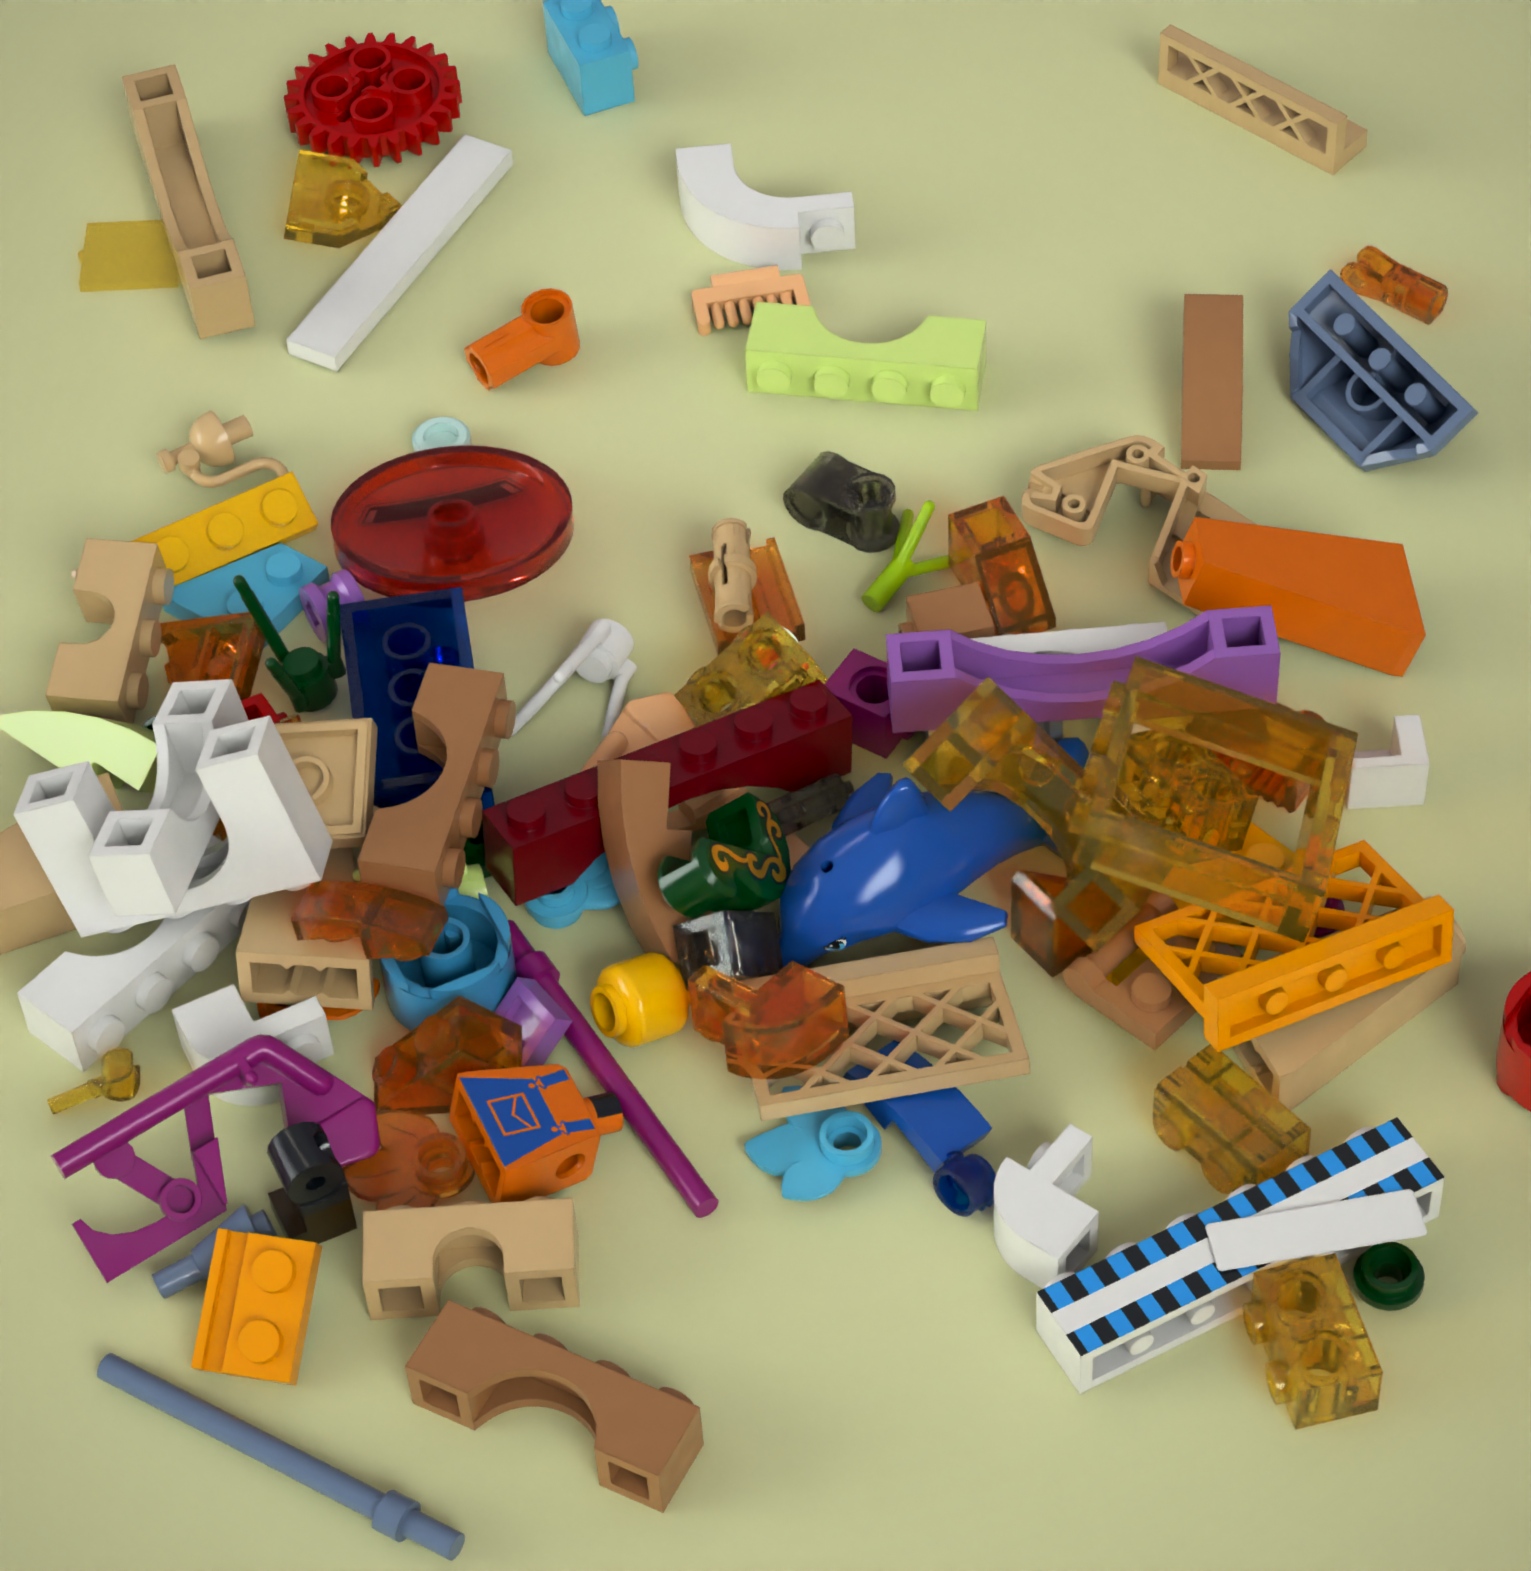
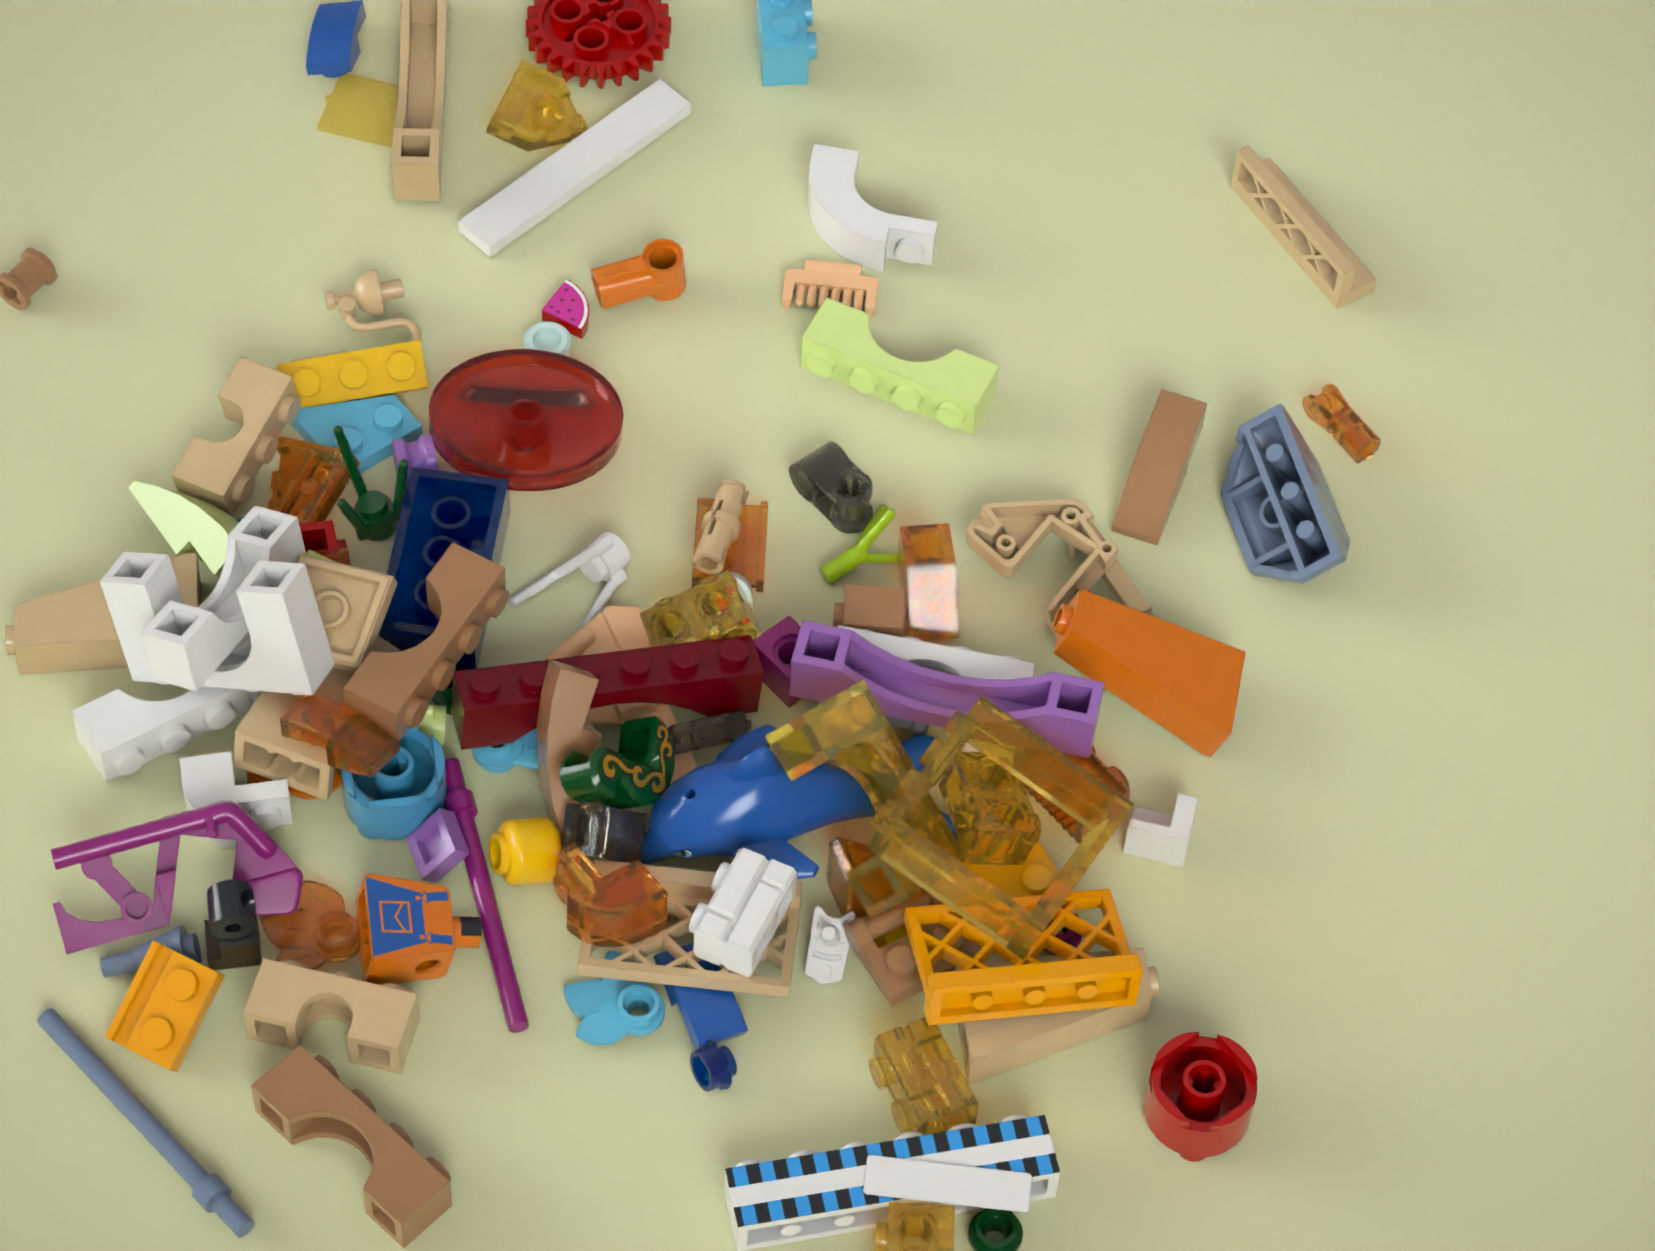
camera: 10 degrees right, 5 degrees up
clear yellow hand [47,1048,140,1115] -> none
clear orange slope [372,996,522,1117] -> none
white brick [994,1124,1099,1289] -> none
none -> blue slope [306,0,366,78]
none -> tile [542,279,589,339]
none -> white brick [689,848,797,978]
none -> white piece [805,906,857,986]

